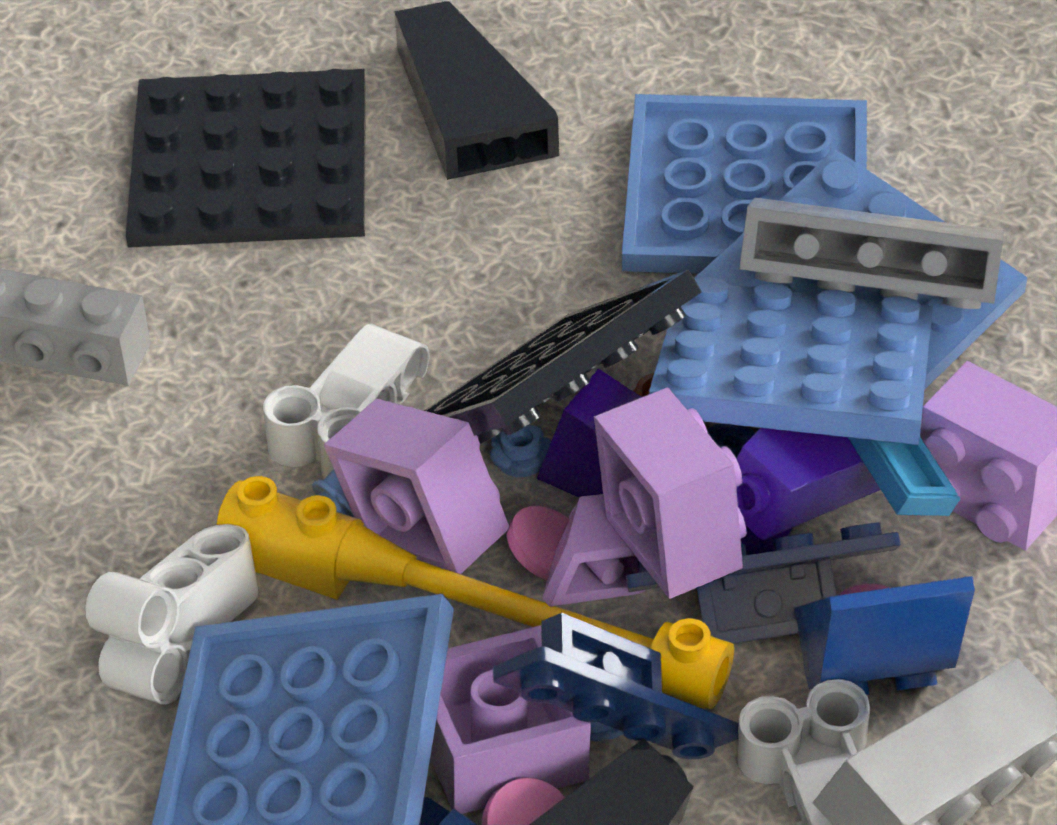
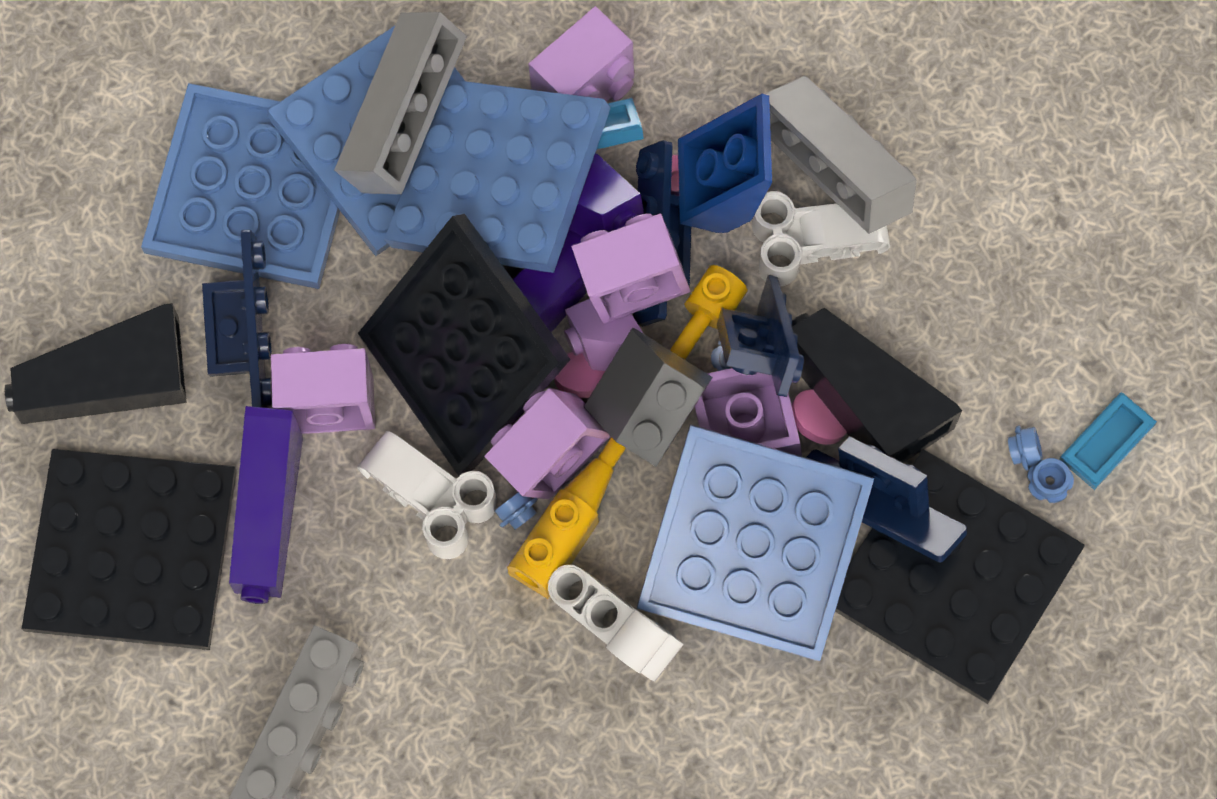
camera: 80 degrees left, 25 degrees up
none -> dark blue bracket [202,230,272,408]
none -> dark purple slope [229,406,303,604]
none -> lavender brick [271,344,376,434]
none -> dark grey slope [584,328,713,467]

